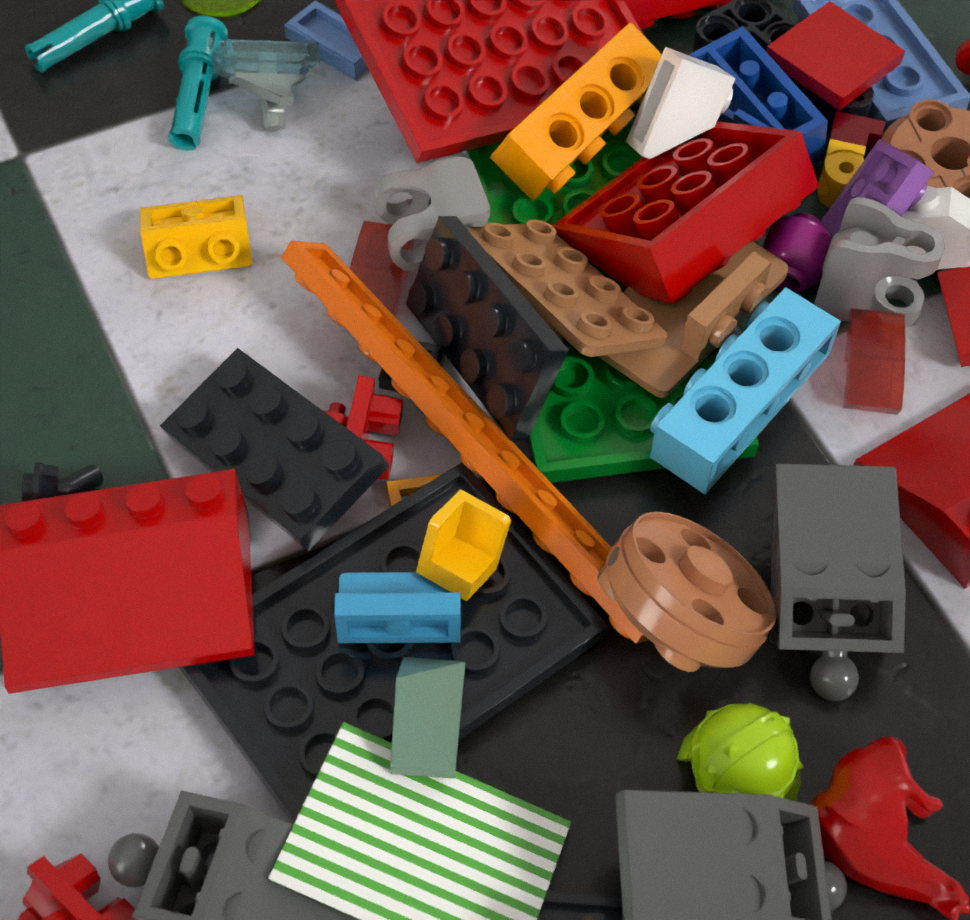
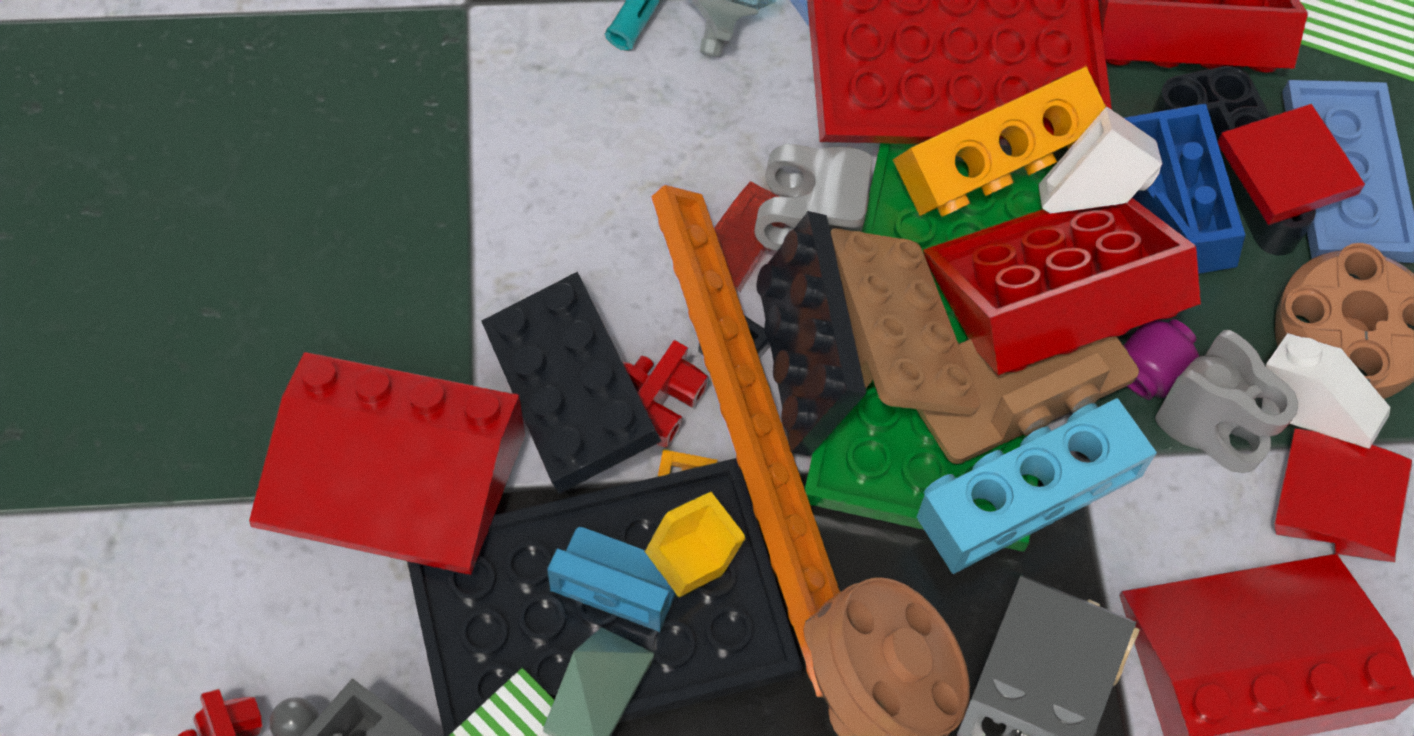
camera: 20 degrees right, 5 degrees up
black plate [22,462,103,502] -> none
yellow bracket [140,195,252,279] -> none
leg [817,111,885,208] -> none
medium lavender plate [821,139,934,236] -> none
clear red slope [843,308,906,415] -> none

